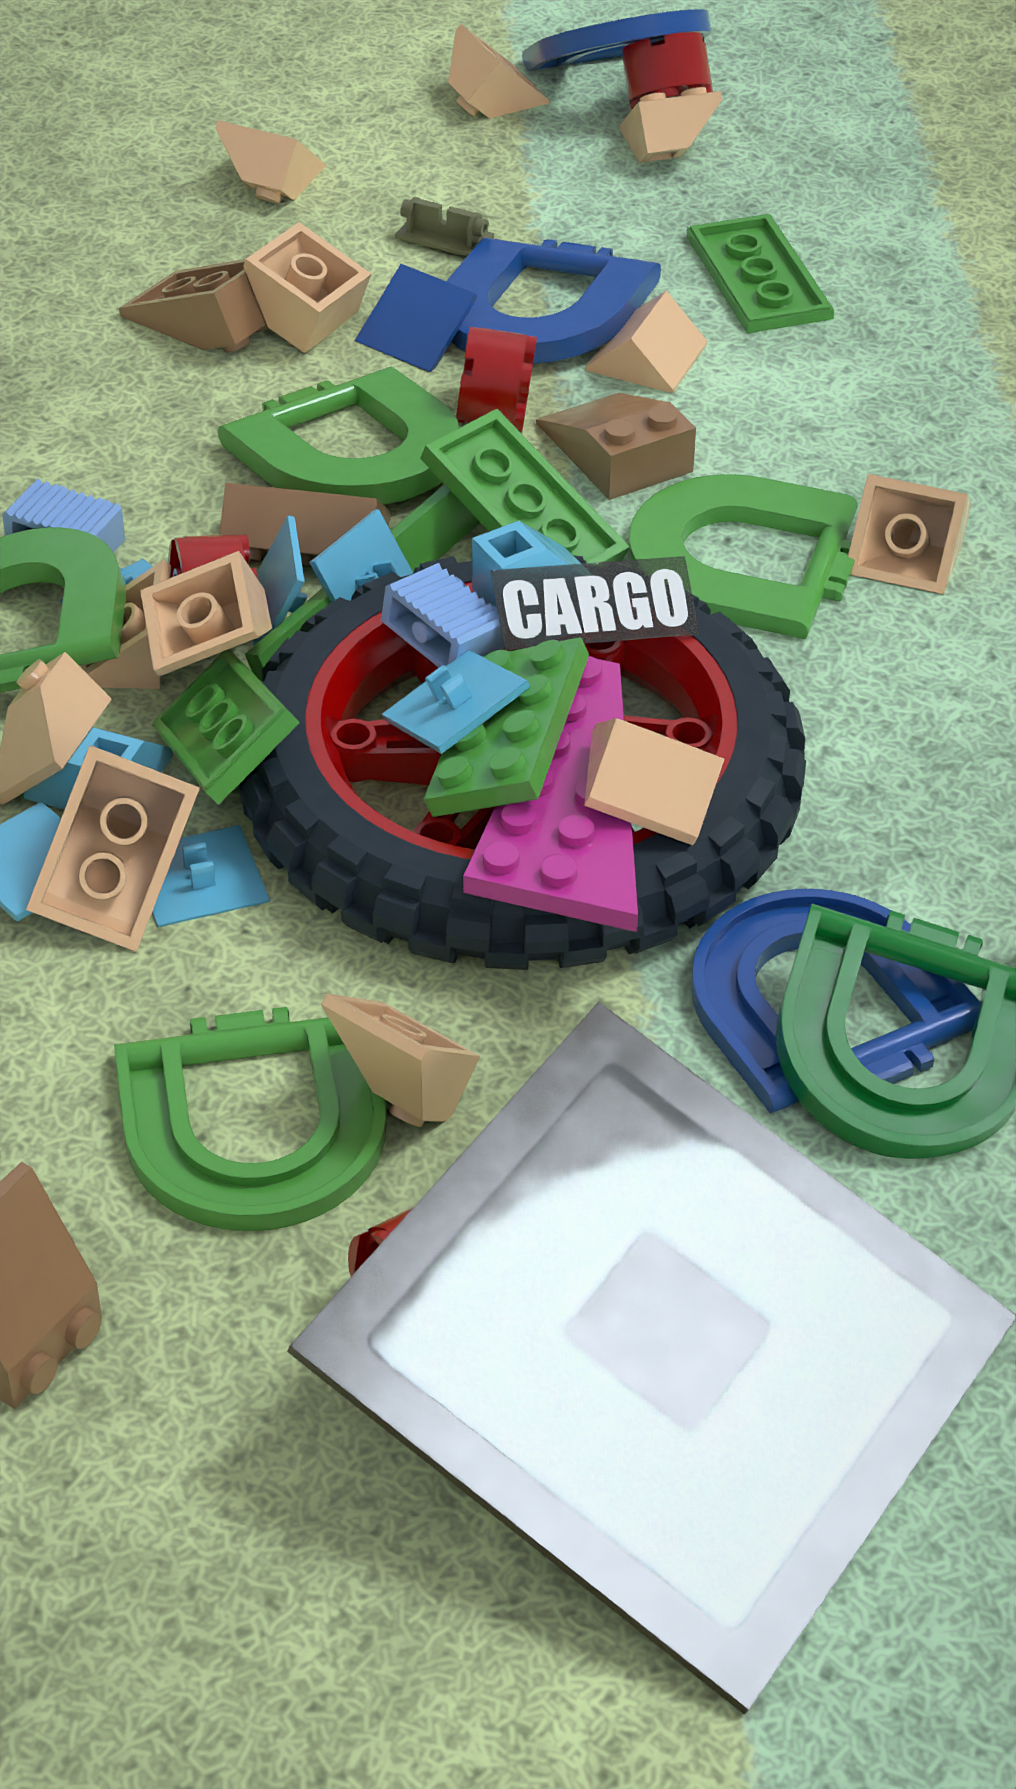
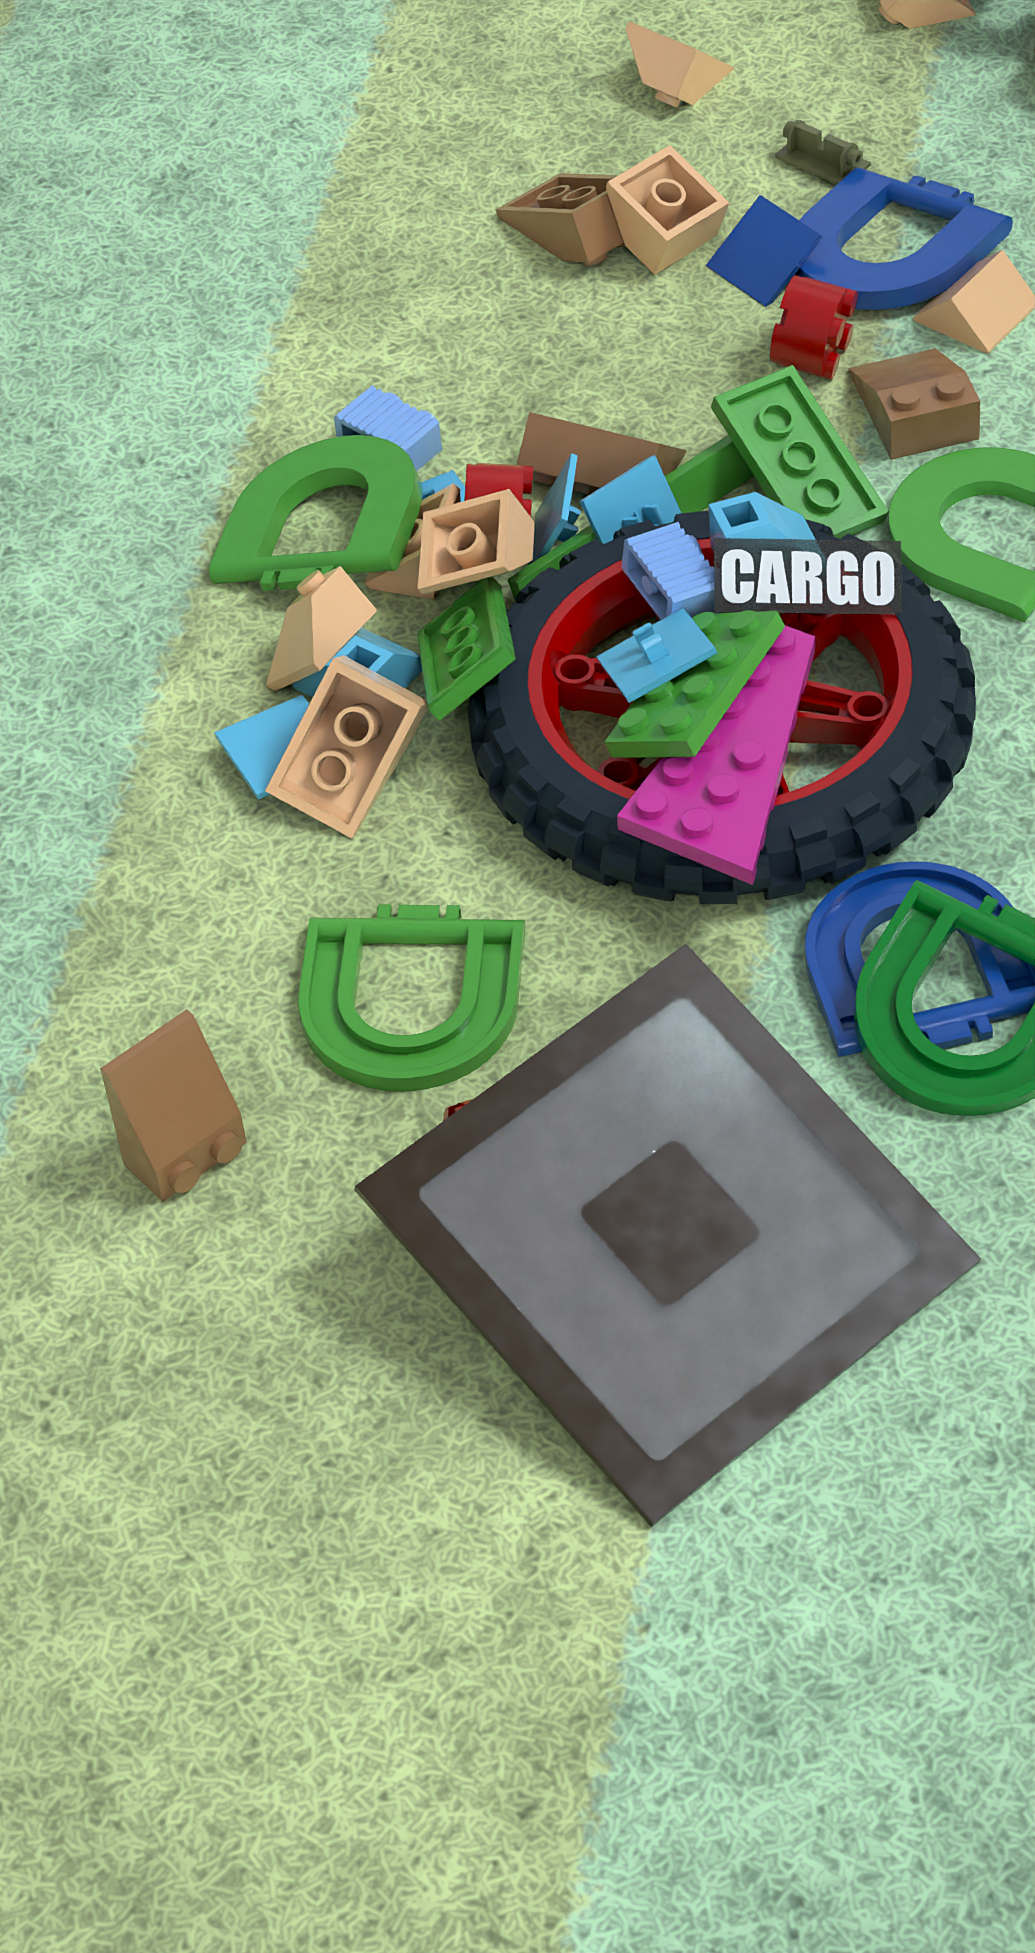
camera: 20 degrees right, 5 degrees up
medium azure piece [152,825,270,927] -> none
bright green piece [218,366,459,505] -> none
light nougat slope [321,993,480,1127] -> none
light nougat slope [584,718,724,845] -> none

